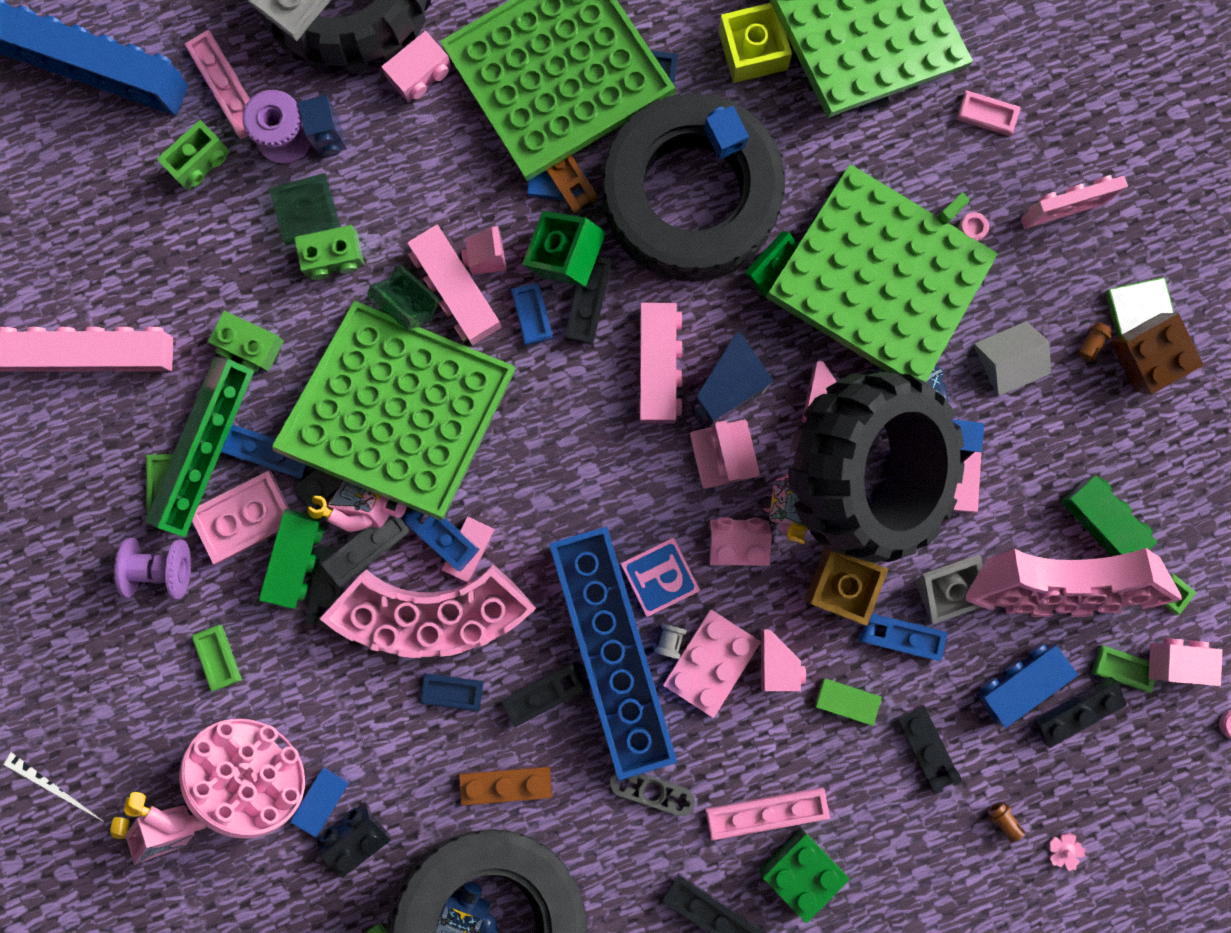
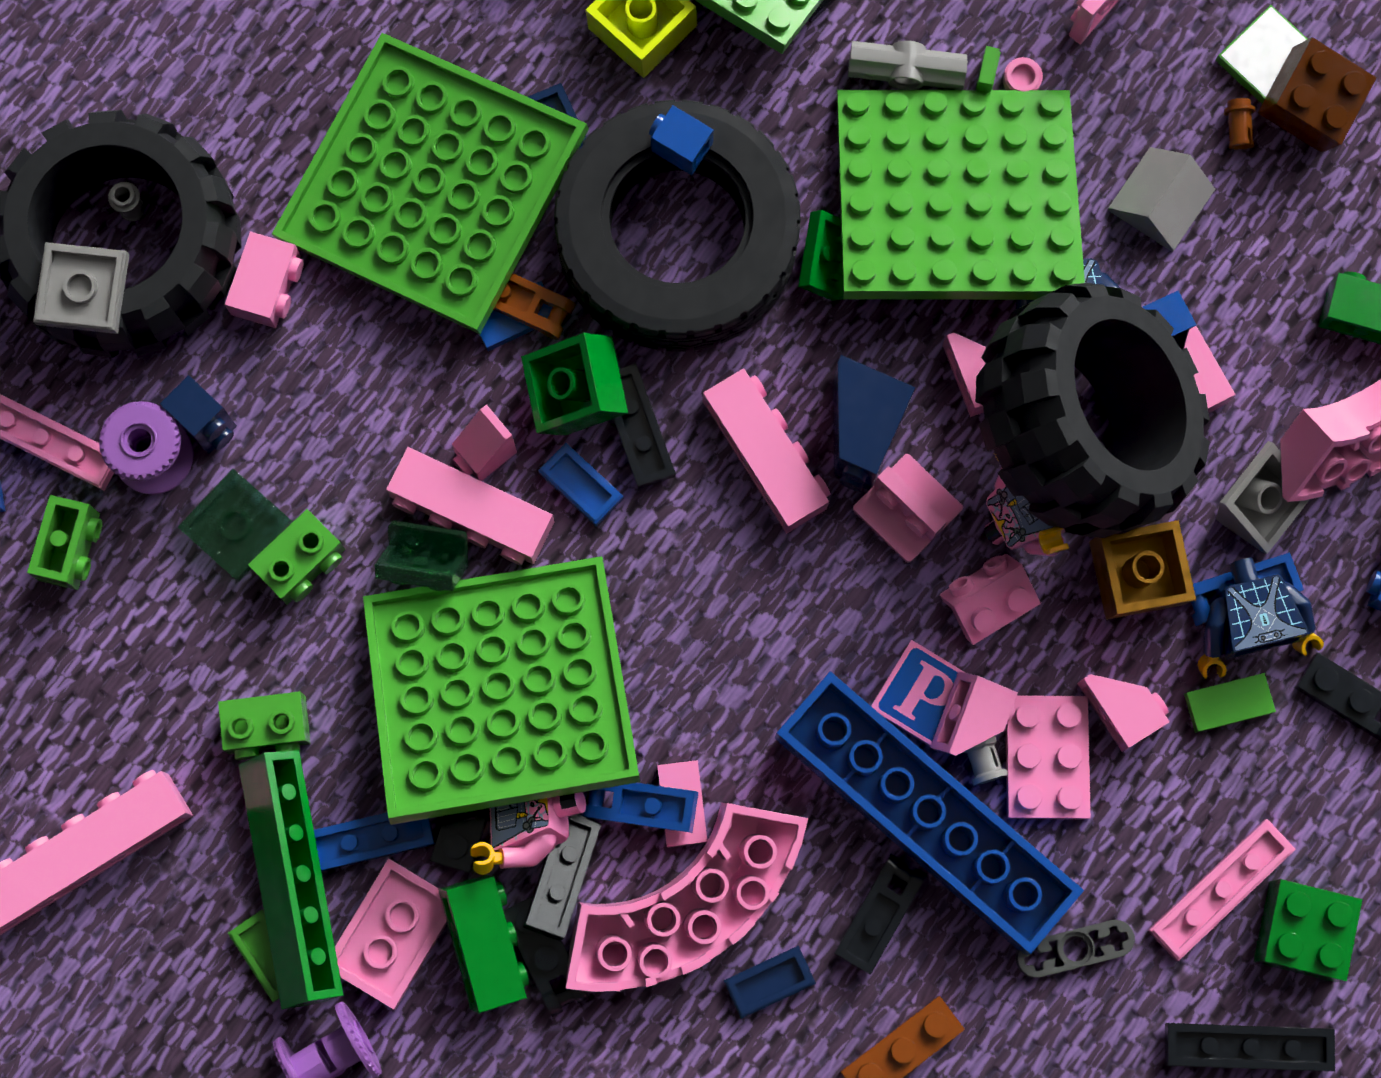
camera: 30 degrees left, 5 degrees down
none -> light grey piece [848,41,968,90]
none -> bright pink slope [930,671,1018,756]
none -> dark blue torso [1198,558,1324,679]

